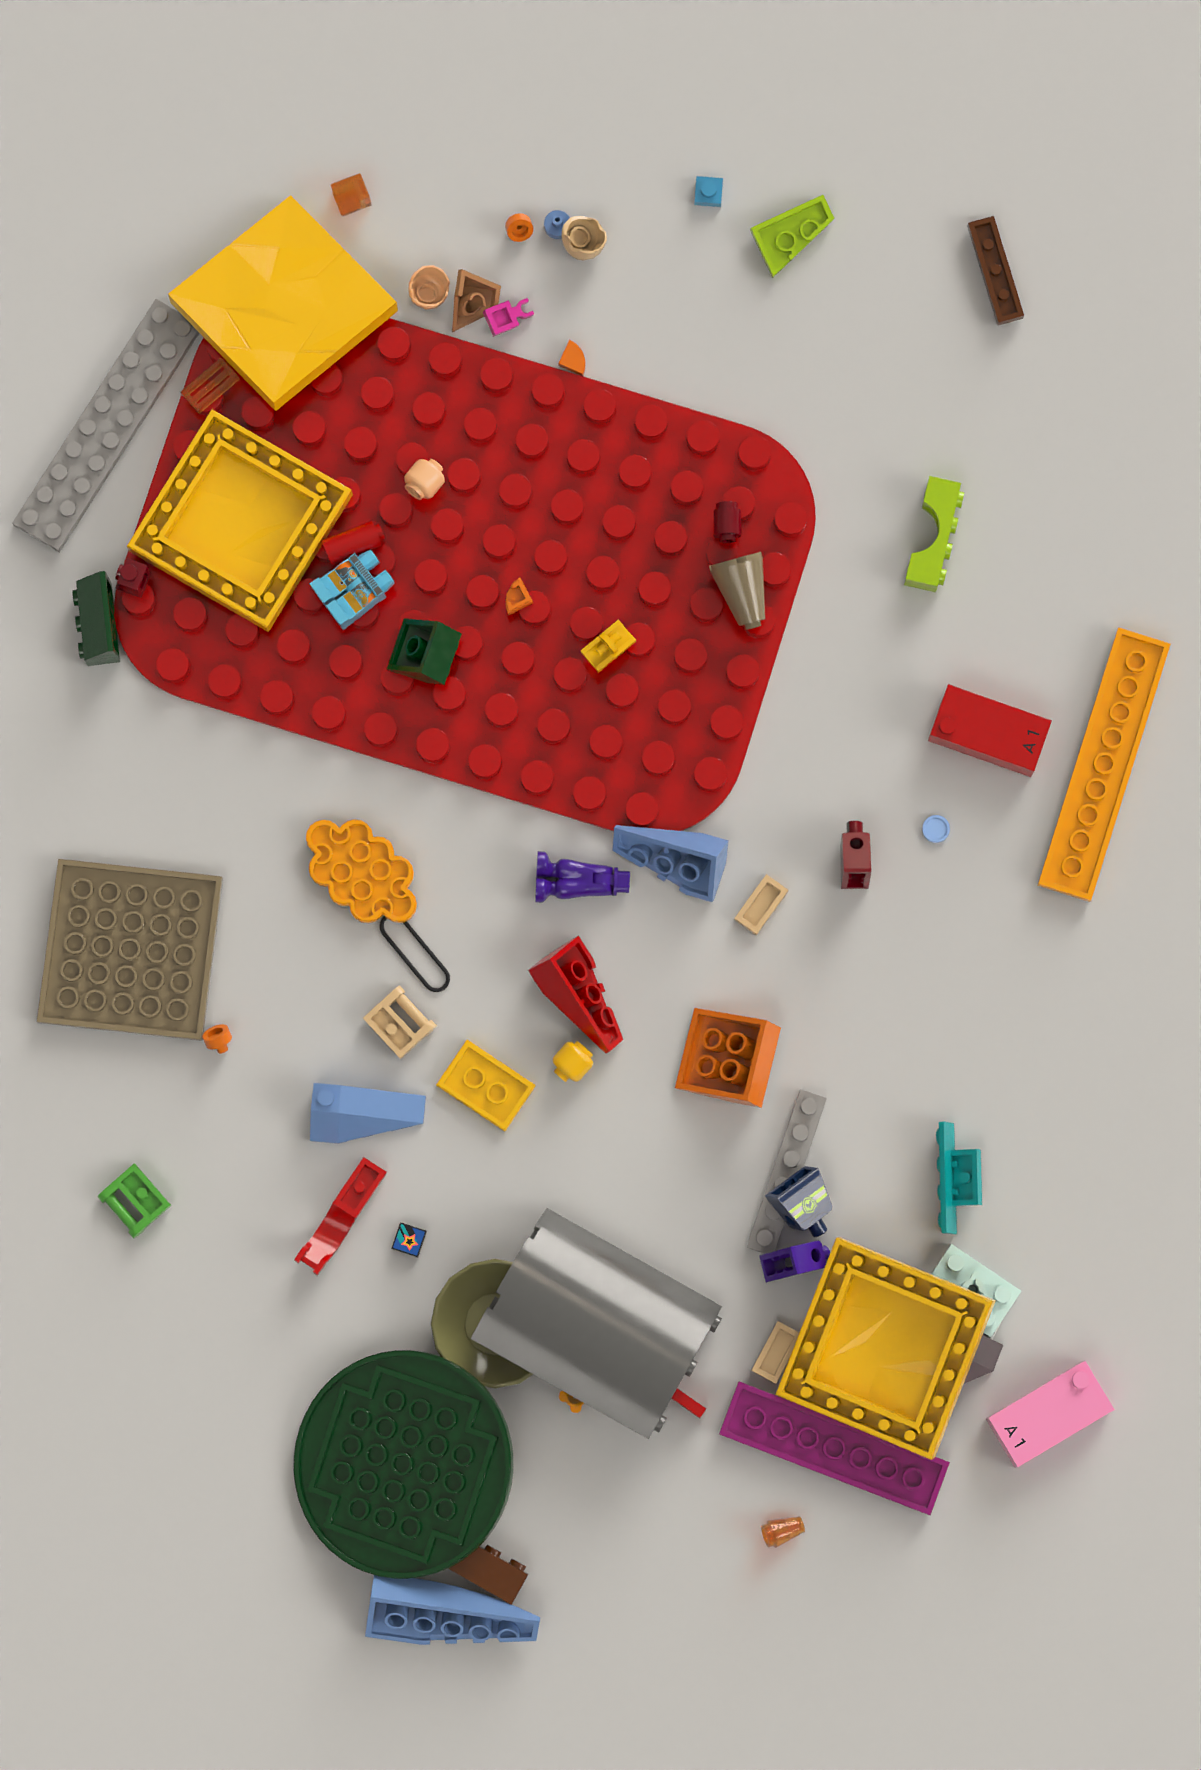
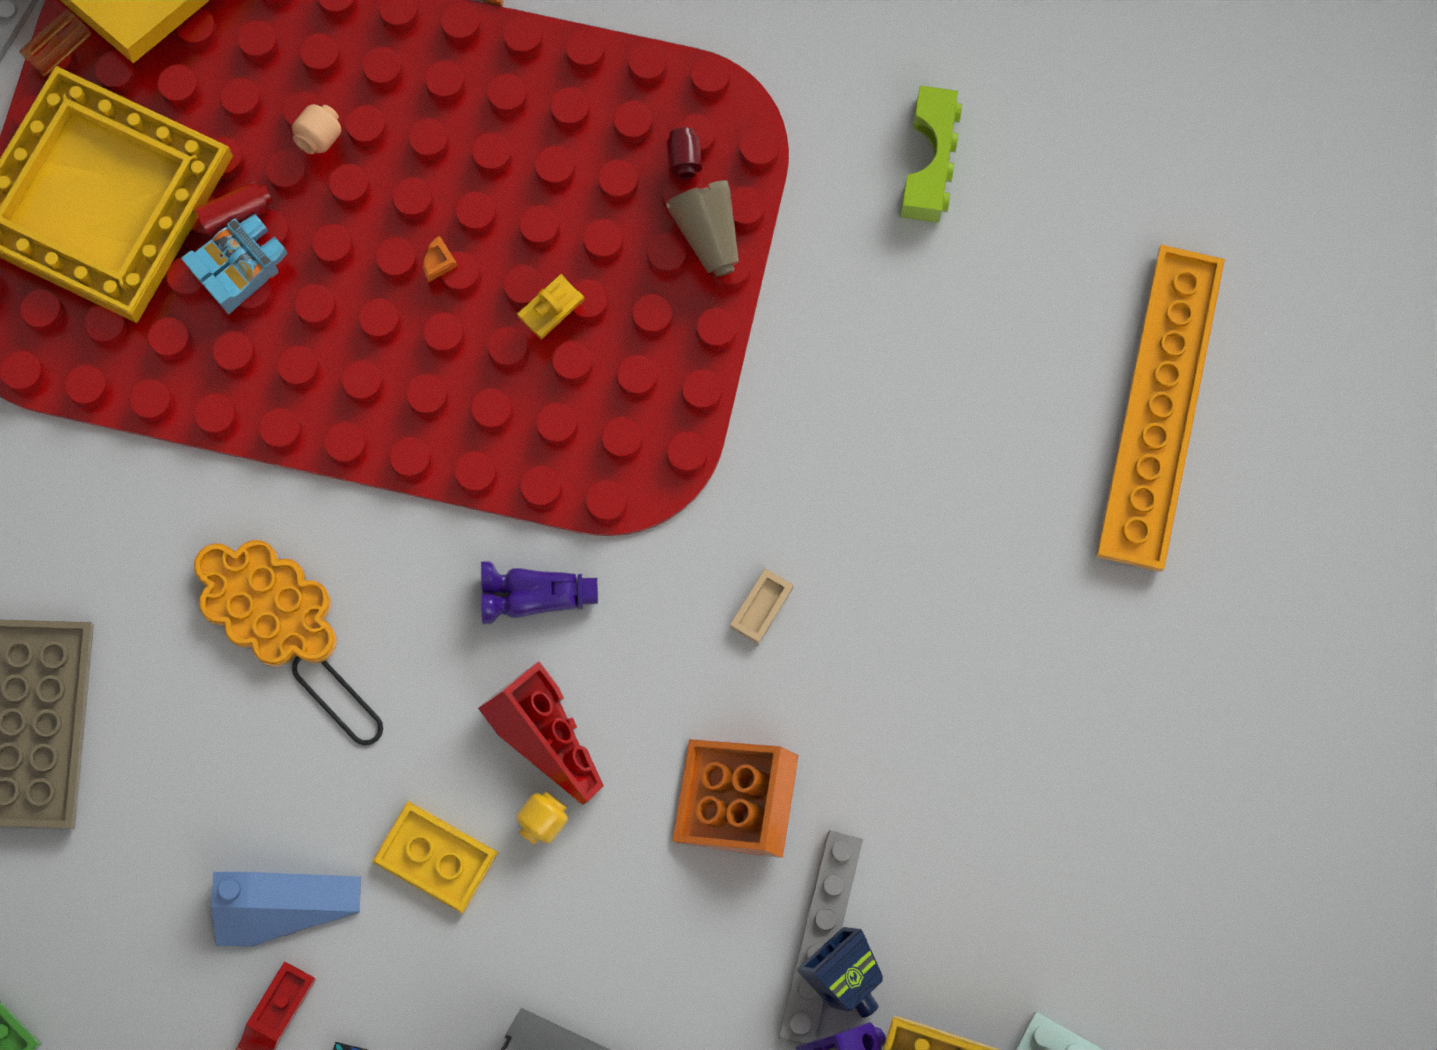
camera: 10 degrees left, 5 degrees down
orange tile [202,1024,232,1054] -> none
tan plate [363,985,437,1060] -> none
dark green slope [387,618,462,685] -> none
medium blue wedge [612,825,729,902] -> none
dark red torso [840,821,871,889] -> none
light blue piece [922,815,950,843] -> none
red brick [928,684,1052,777] -> none
teal bracket [936,1121,982,1234] -> none

